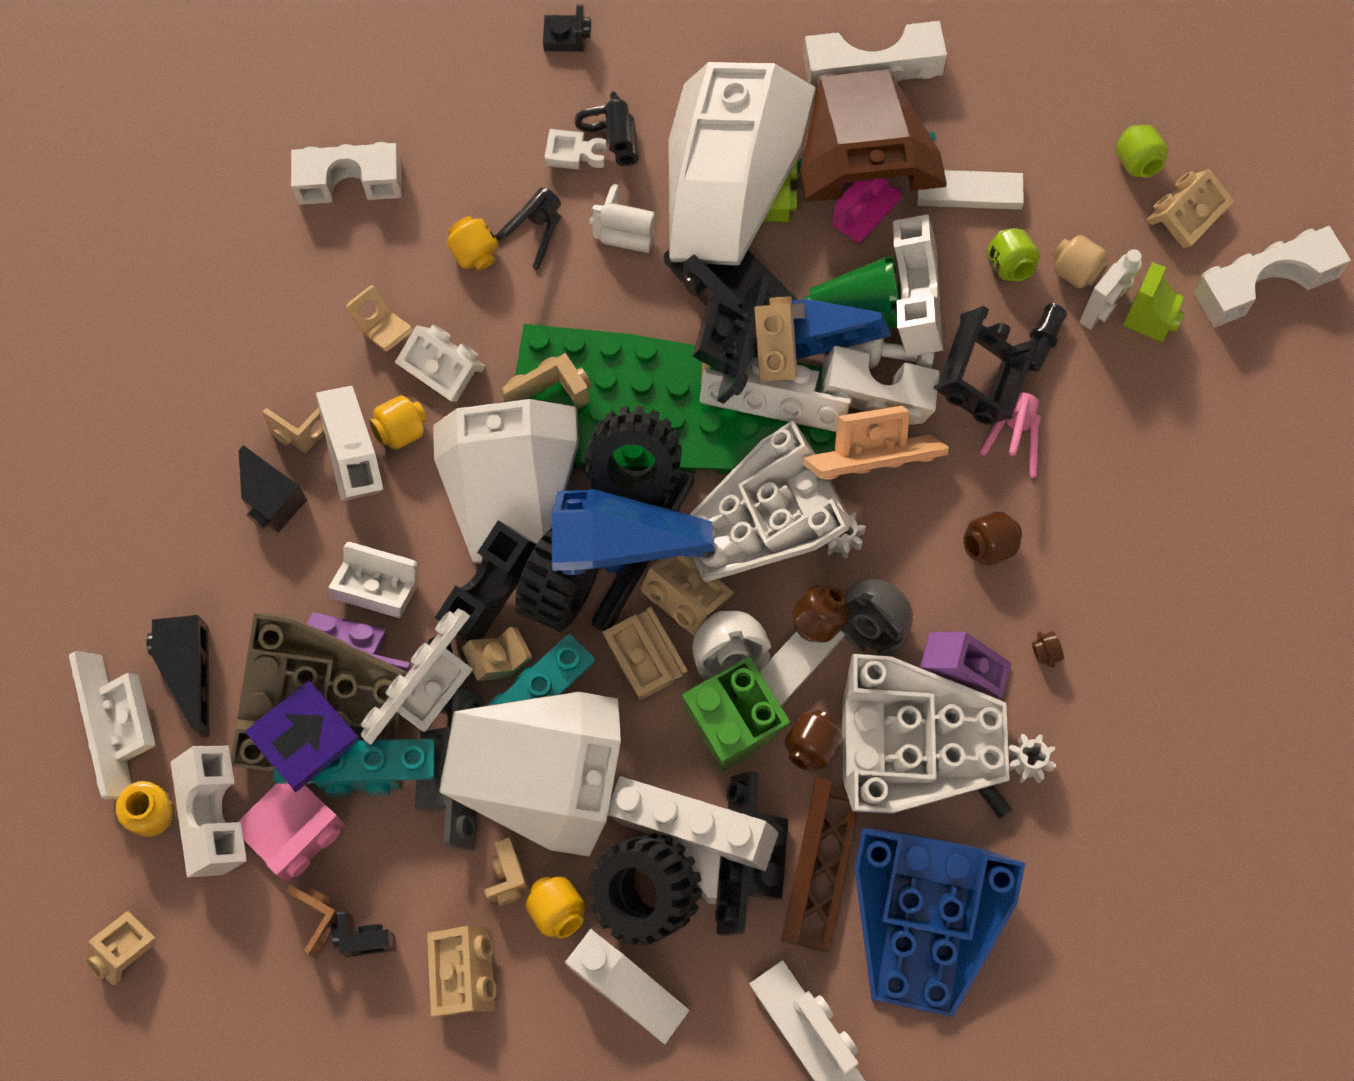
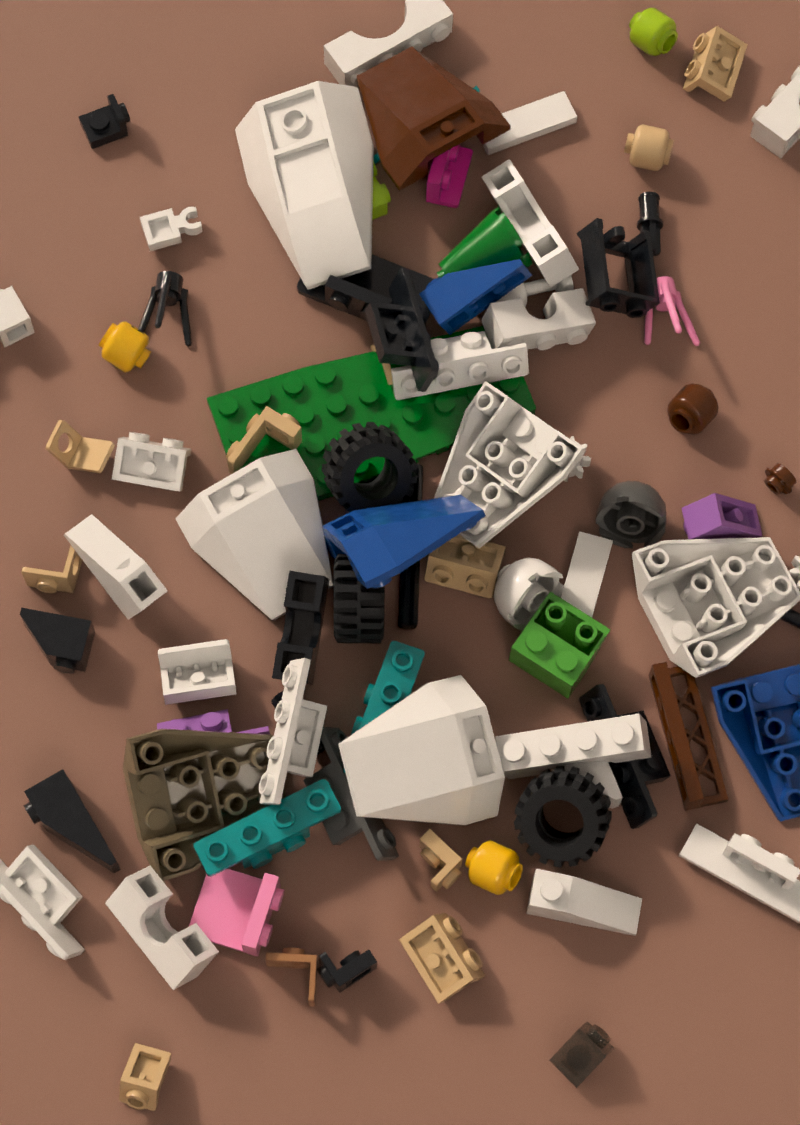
camera: 30 degrees left, 0 degrees up
yellow head [116,781,175,837] -> none
dark purple tile [245,681,360,793] -> none
yellow head [369,395,427,450] -> none
tan bracket [461,627,532,681] -> none
black piece [574,92,639,166] -> none
white piece [589,184,655,253] -> none
tan plate [602,607,688,701] -> none
tan bracket [755,296,805,382] -> none
reddish brown head [784,710,843,770] -> none
reddish brown head [792,585,850,643] -> none
light nougat bracket [803,406,949,480] -> none
lime head [986,228,1040,282] -> none
white plate [1079,249,1142,330] -> none
lime arch [1122,262,1185,342] -> none

